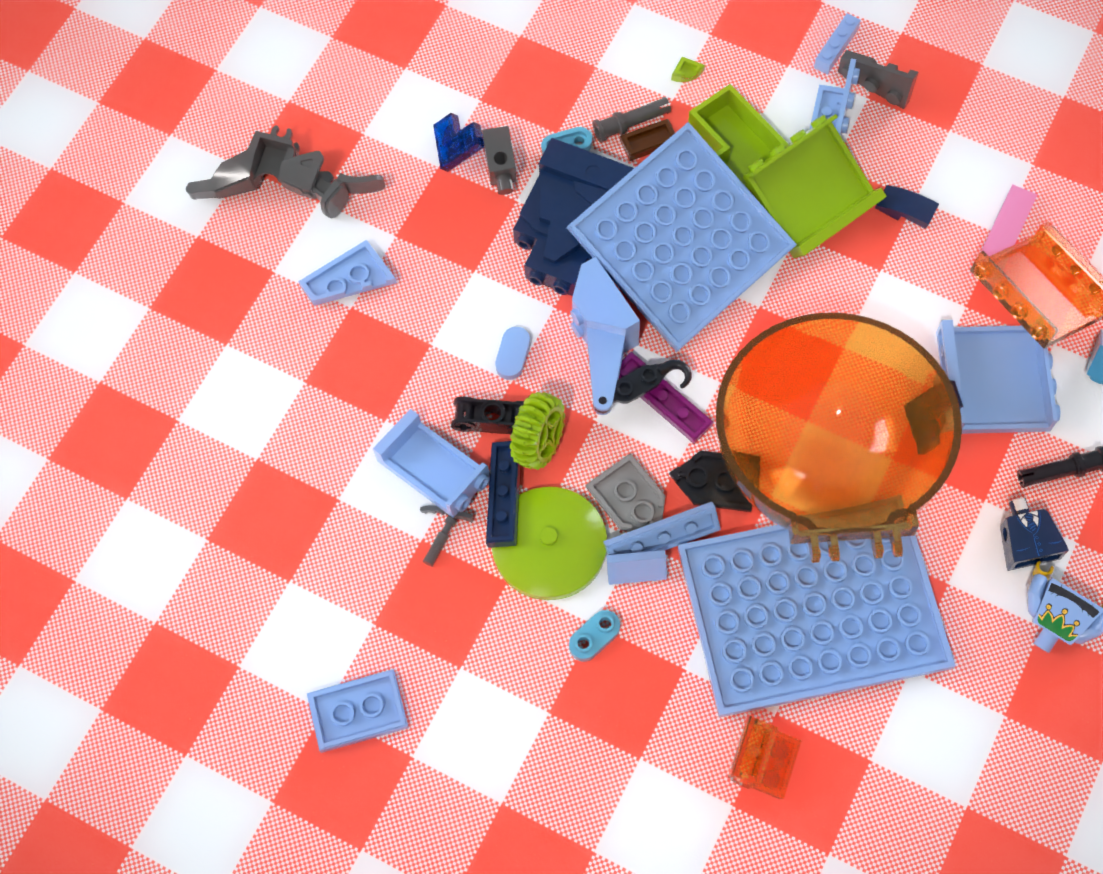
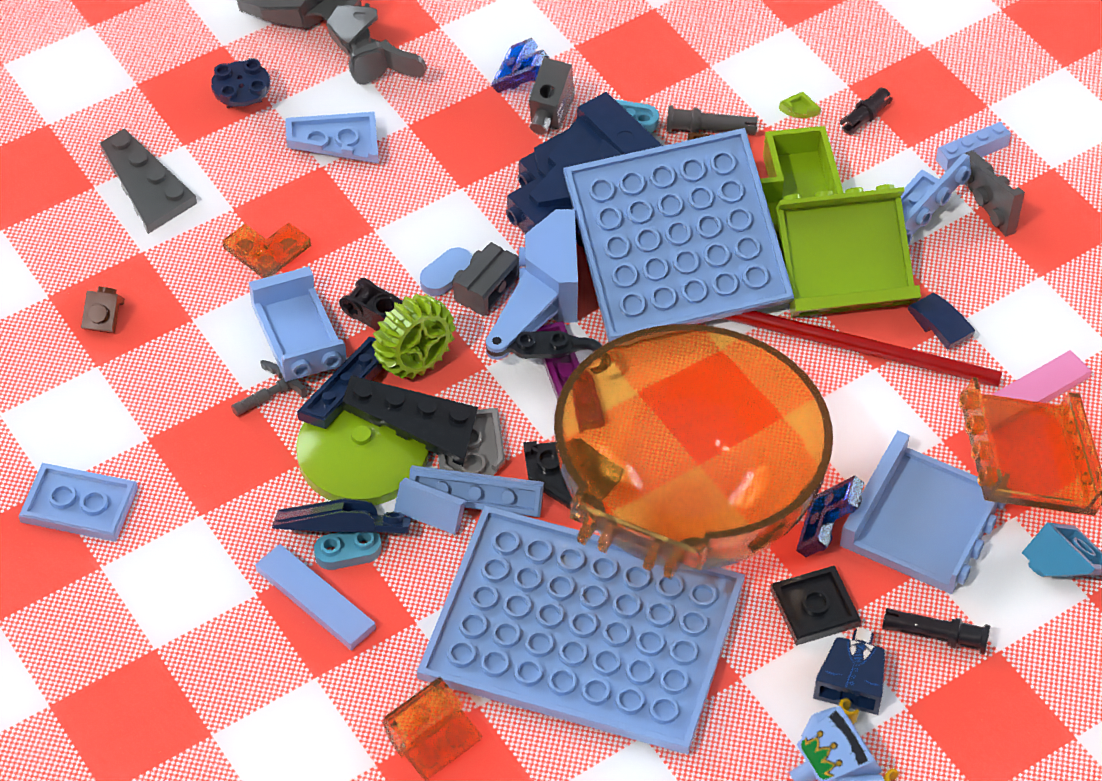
camera: 25 degrees right, 15 degrees down
none -> bracket [81,287,125,333]
none -> dark grey wing [100,128,197,234]
none -> dark blue plate [211,58,270,108]
none -> clear orange plate [222,222,311,278]
none -> light blue tile [255,544,376,651]
none -> dark blue piece [272,498,411,534]
none -> black wing [342,376,478,467]
none -> dark grey brick [452,242,520,316]
none -> red piece [721,311,1002,387]
none -> black tile [770,565,861,646]
none -> black pin [840,87,892,135]

